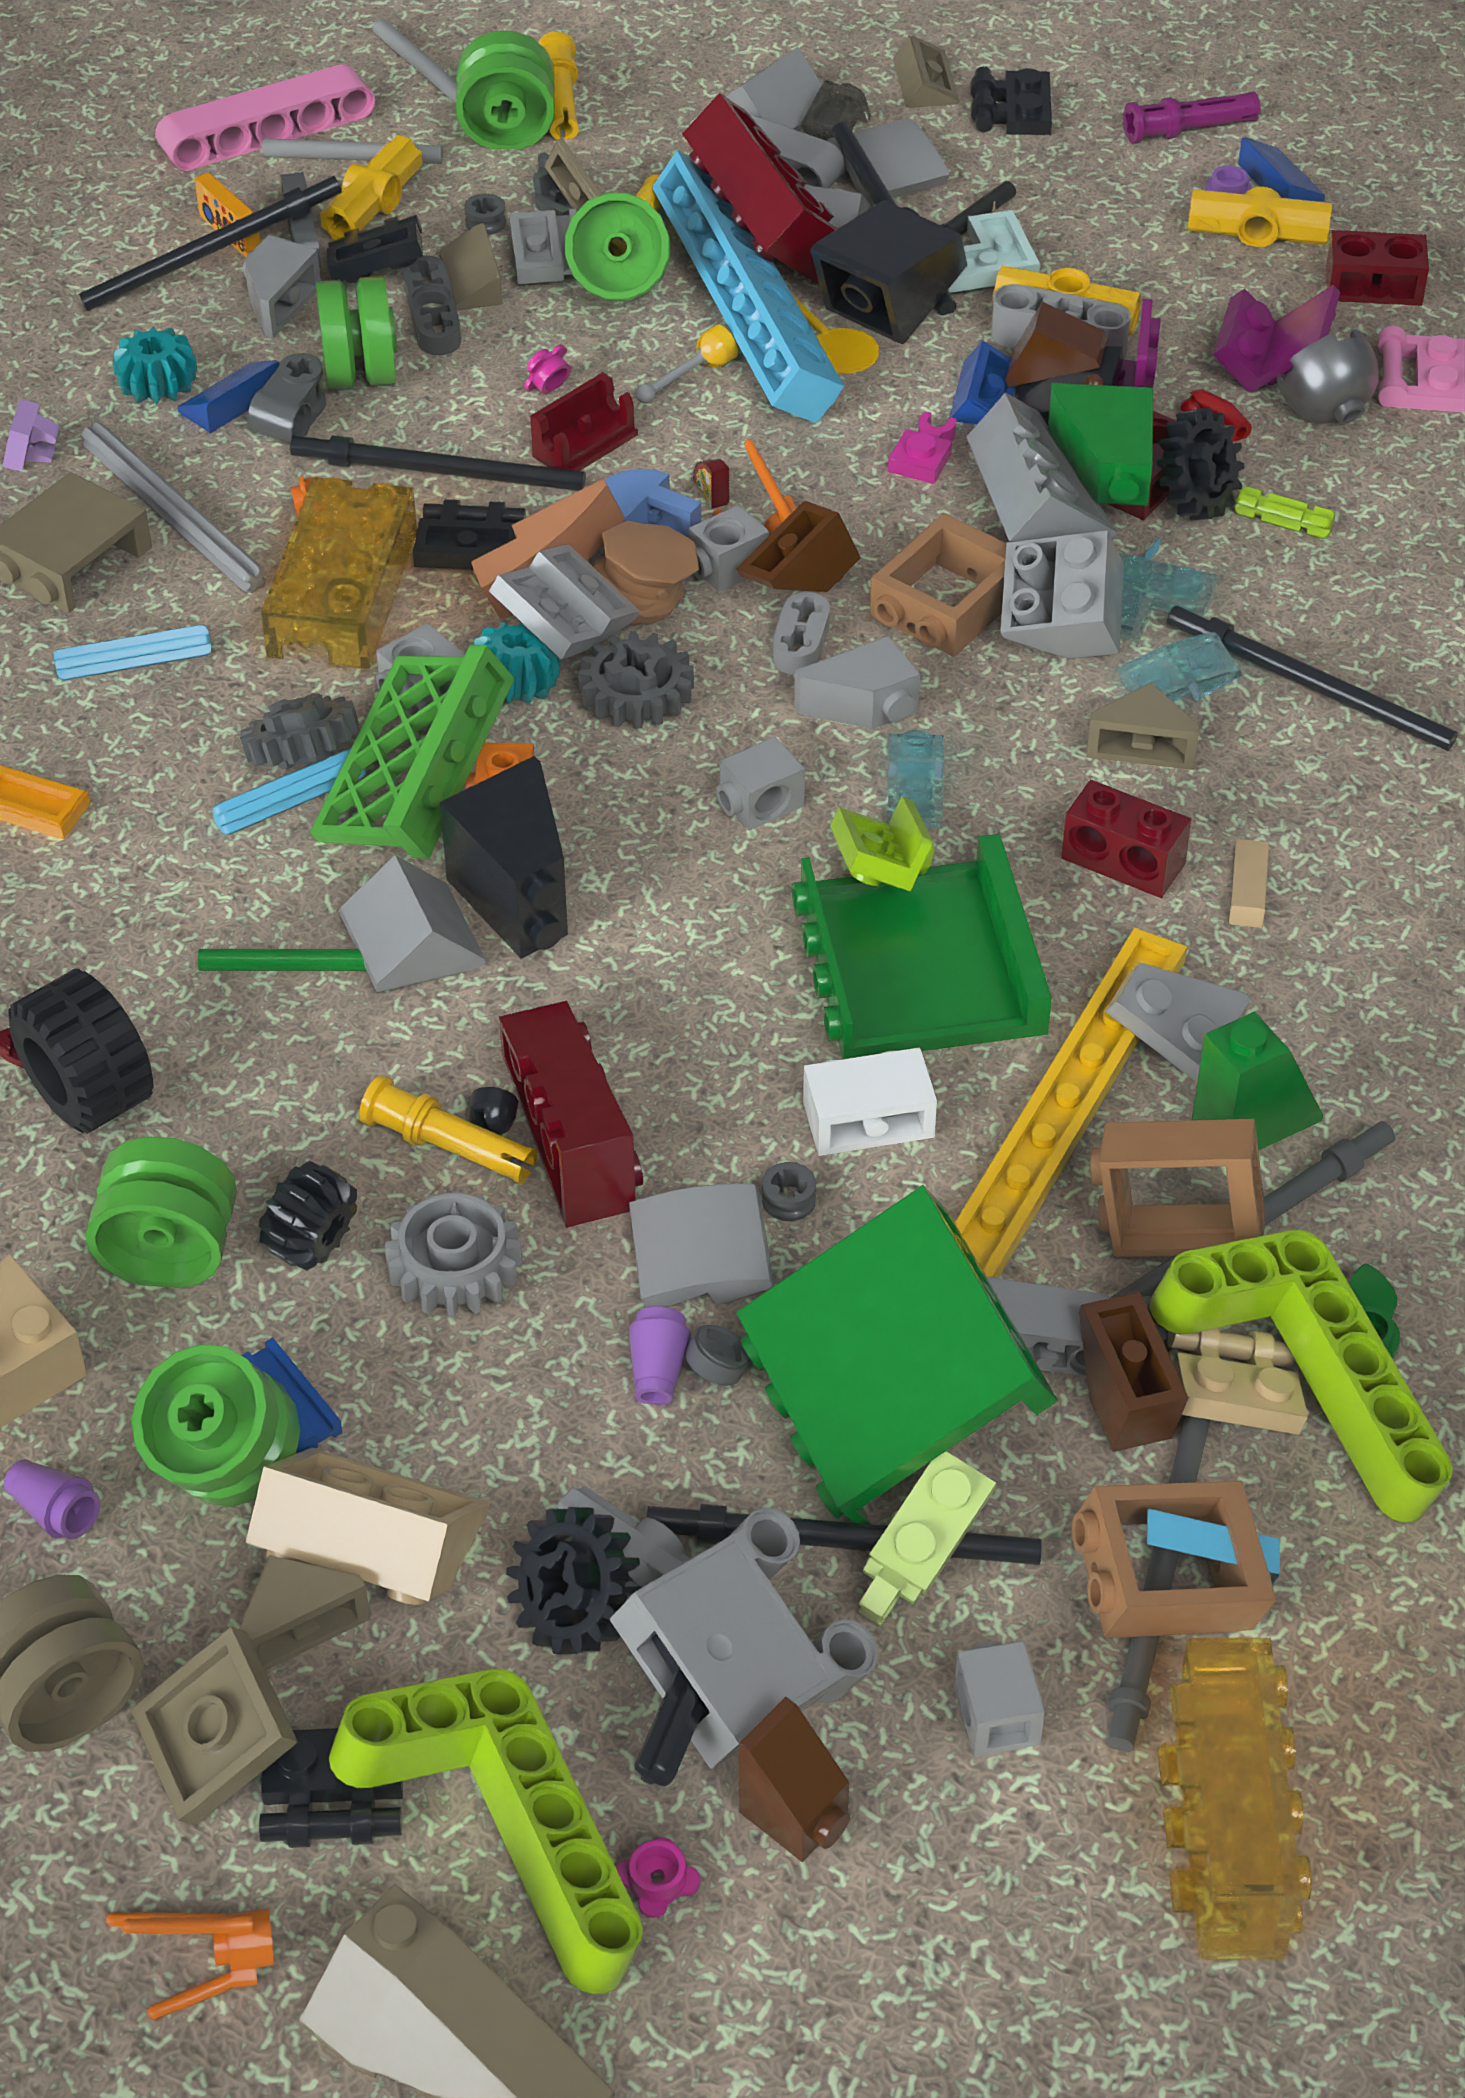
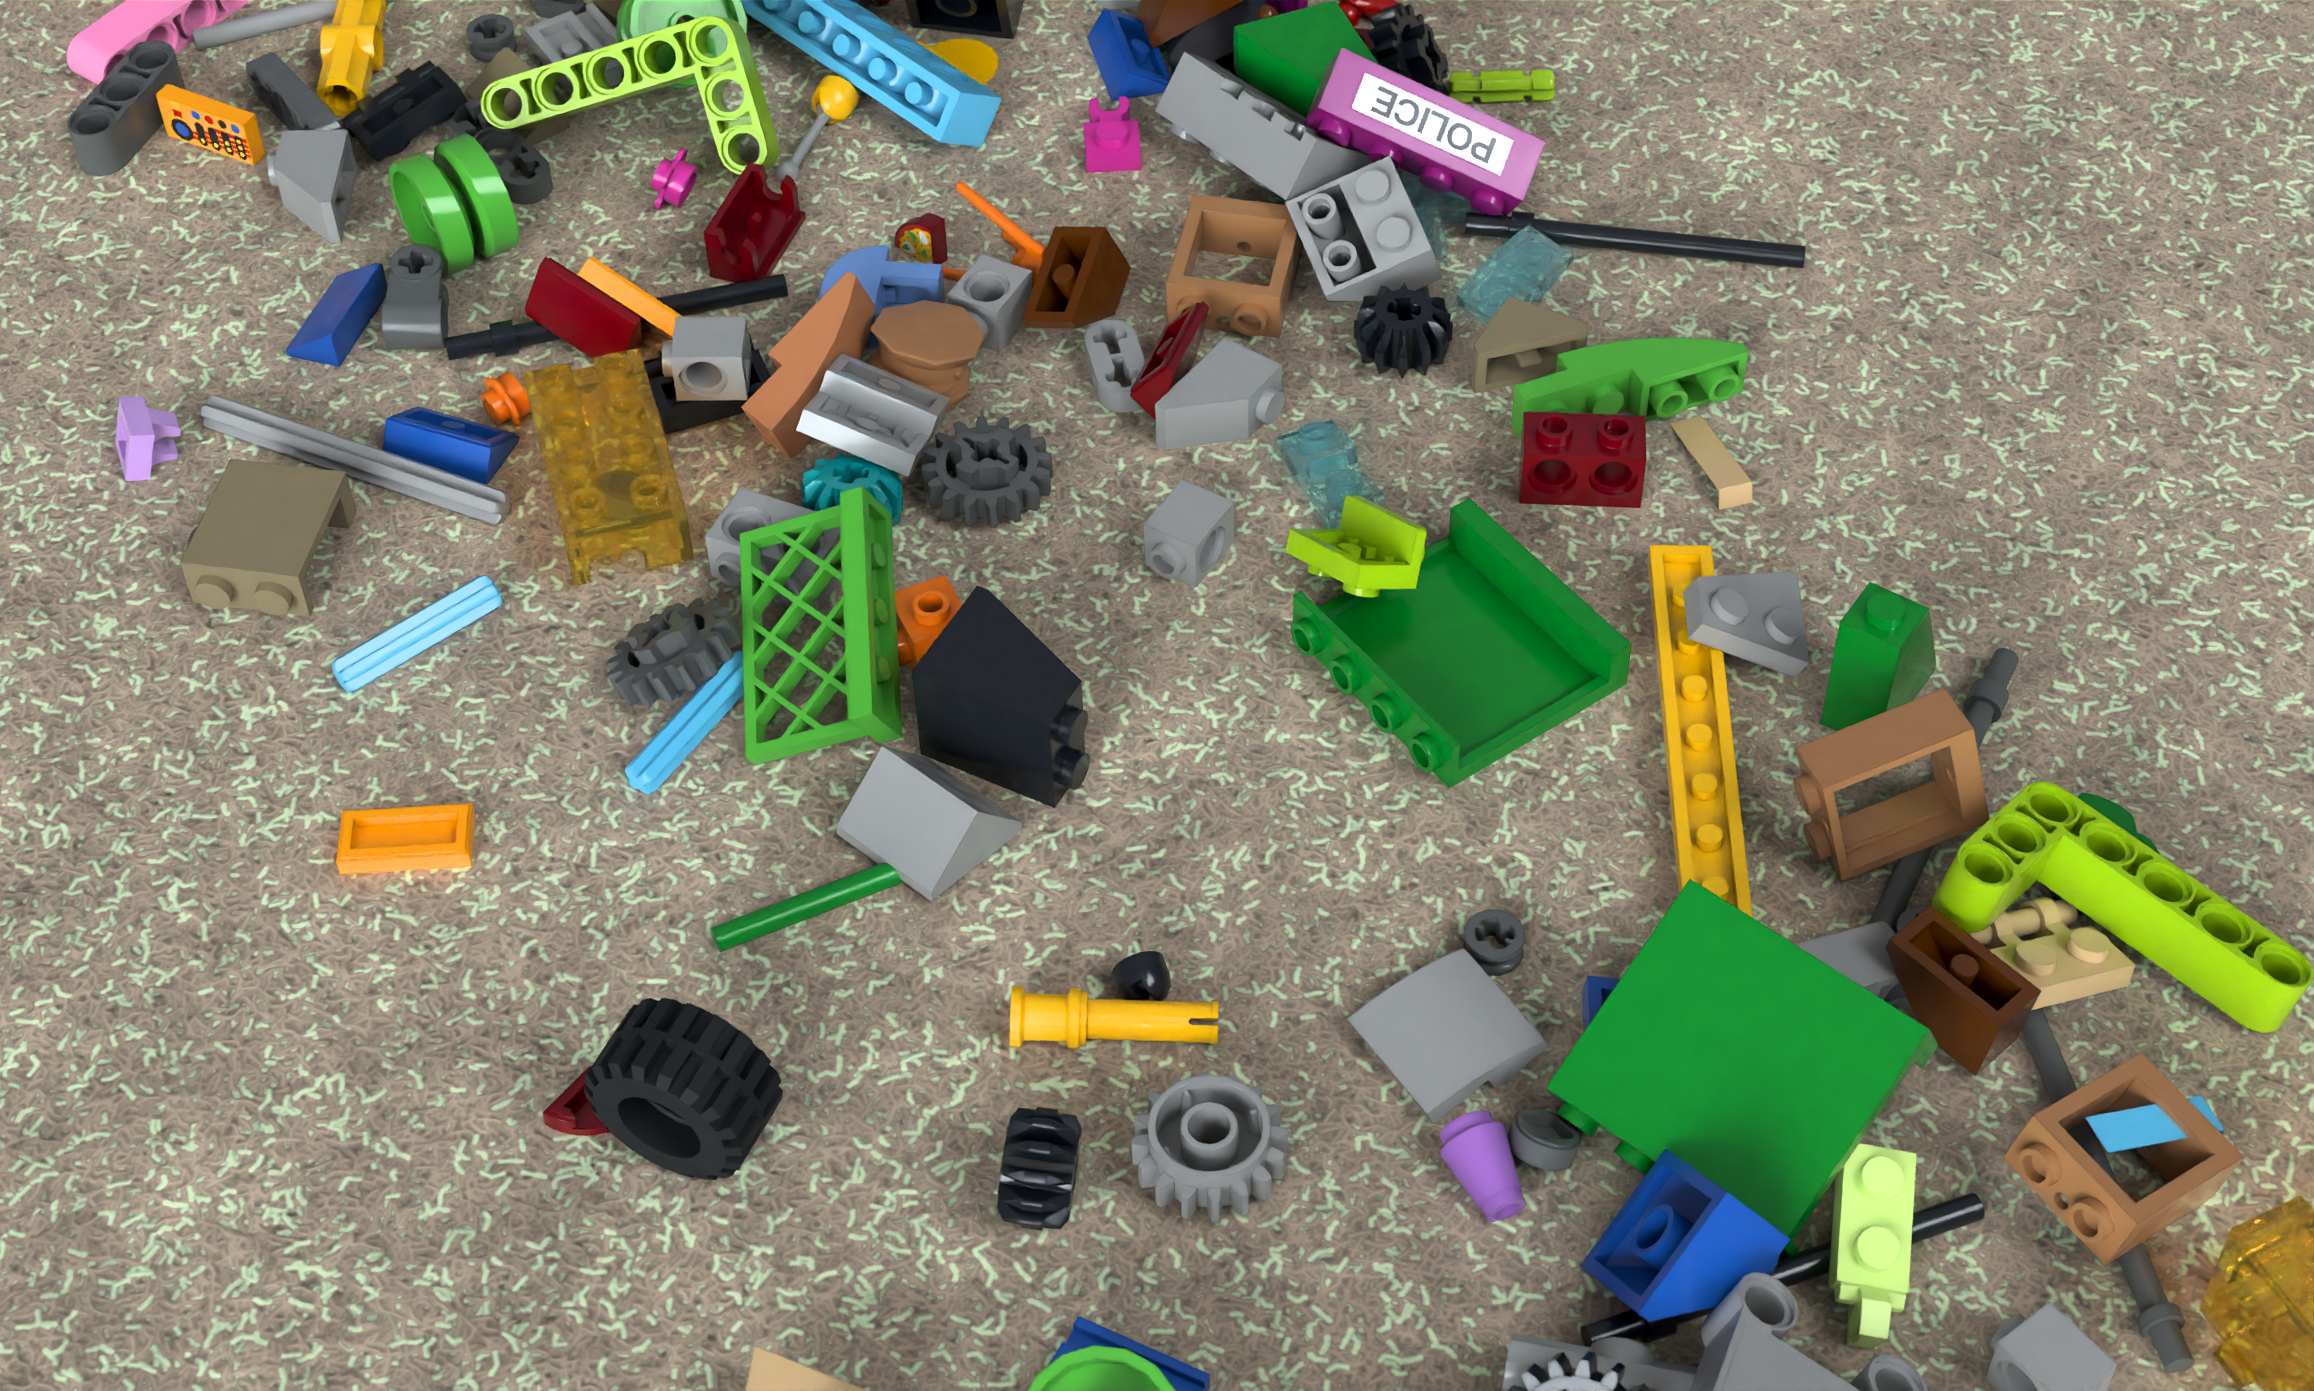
camera: 25 degrees left, 0 degrees up
black bar [79,176,342,311] -> none
bright green wheel [85,1136,237,1288] -> none
teal gear [113,326,197,405] -> none
dark red wedge [499,1000,644,1228] -> none
white brick [803,1048,937,1156] -> none
none -> dark grey beam [67,40,186,177]
none -> blue slope [383,406,520,485]
none -> lime beam [481,16,779,175]
none -> dark red slope [525,257,642,372]
none -> light orange tile [577,257,683,340]
none -> light grey brick [662,316,752,401]
none -> dark red slope [1129,301,1209,421]
none -> brick [1304,48,1546,216]
none -> black gear [1353,283,1453,379]
none -> bright green slope [1511,338,1749,440]
none -> blue slope [1580,1148,1791,1322]

